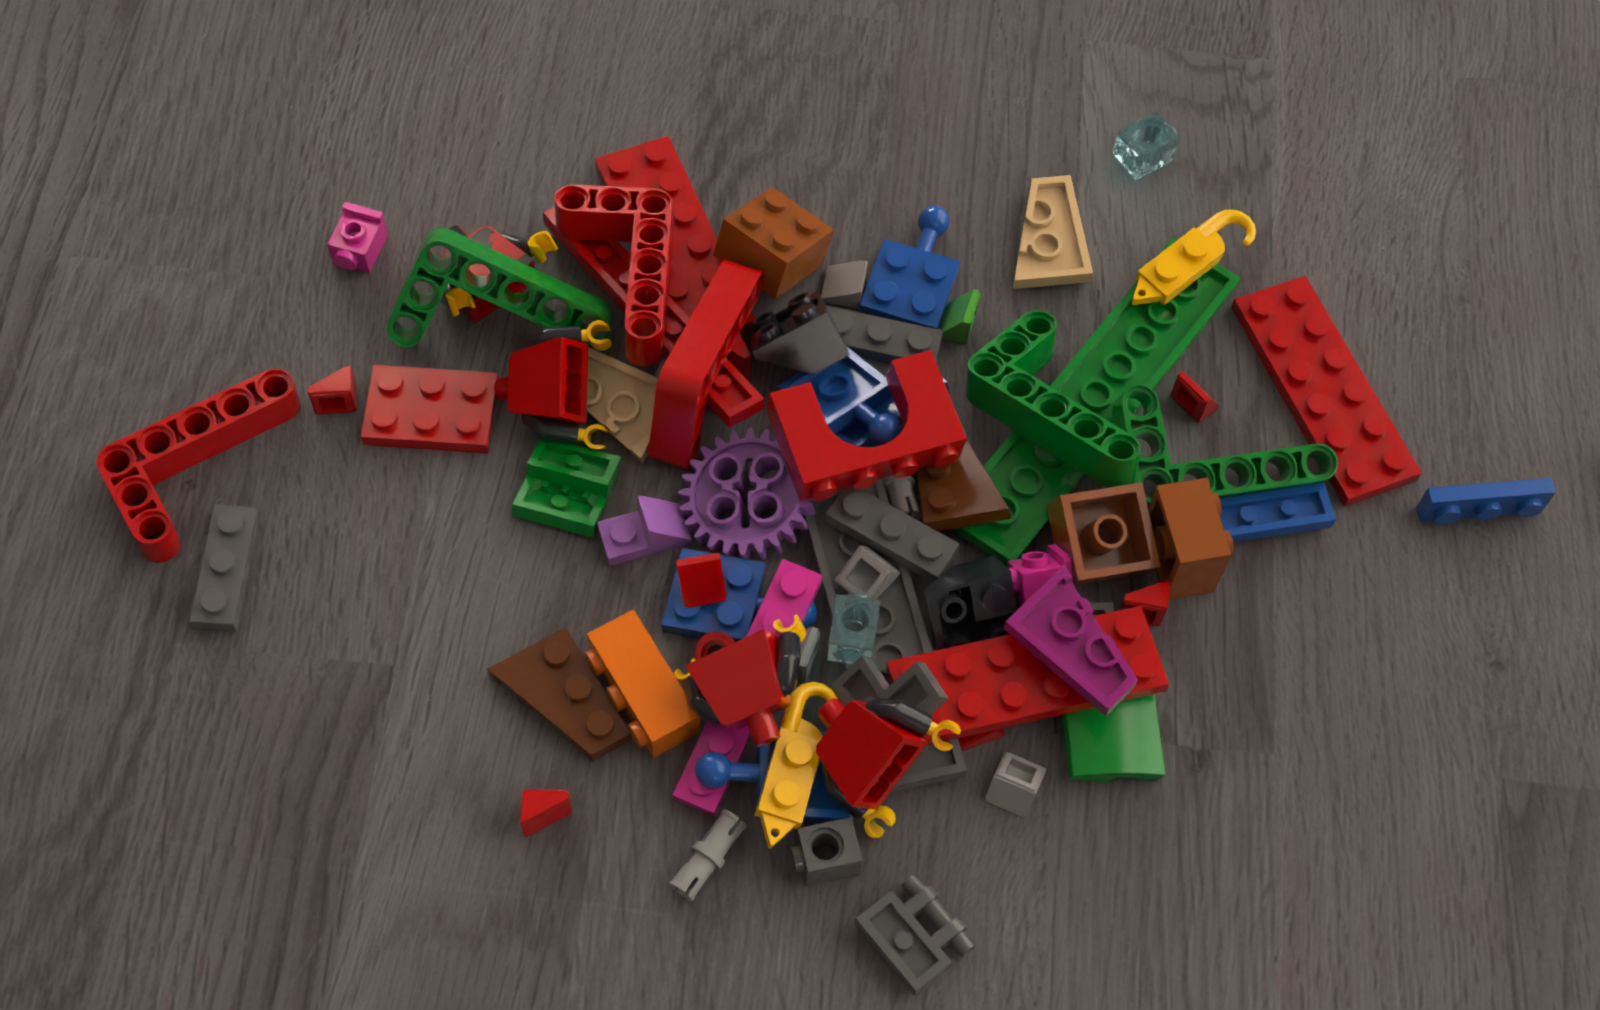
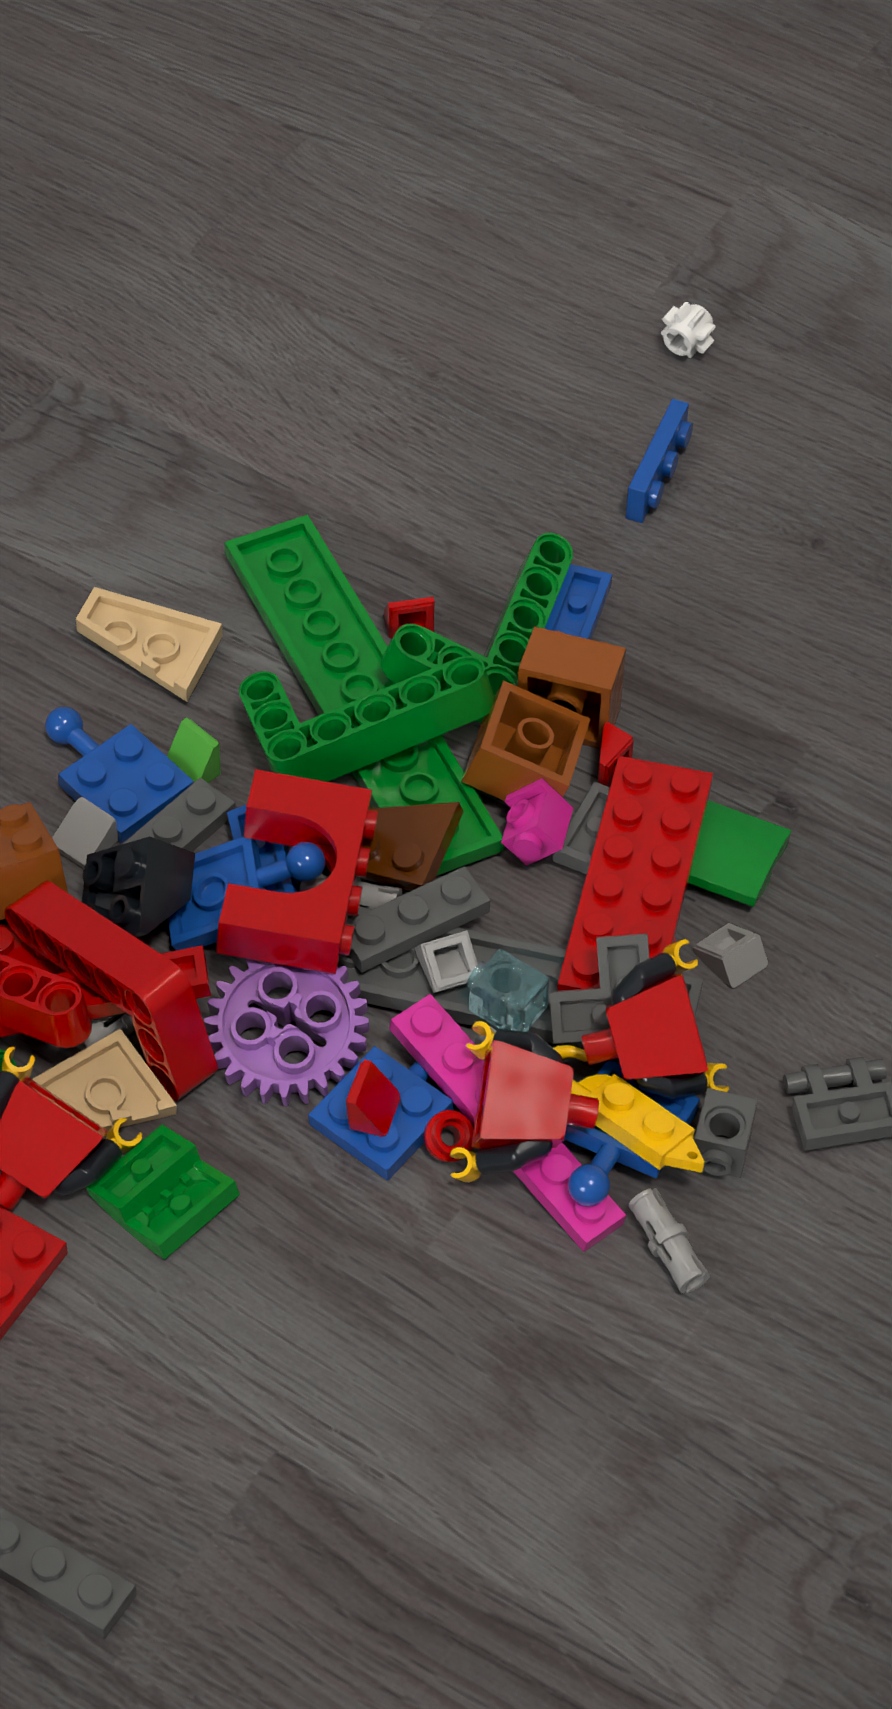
camera: 60 degrees left, 10 degrees down
reddish brown wing [488,627,632,761] -> none
red slope [520,789,572,836] -> none
orange brick [584,609,700,758] -> none
medium lavender slope [597,496,692,566] -> none
black slope [925,555,1017,651] -> none
magenta wing [1004,565,1138,716] -> none
clear light blue brick [1113,111,1180,180] -> none
yellow plate [1131,210,1256,305] -> none
red plate [1231,276,1422,507] -> none

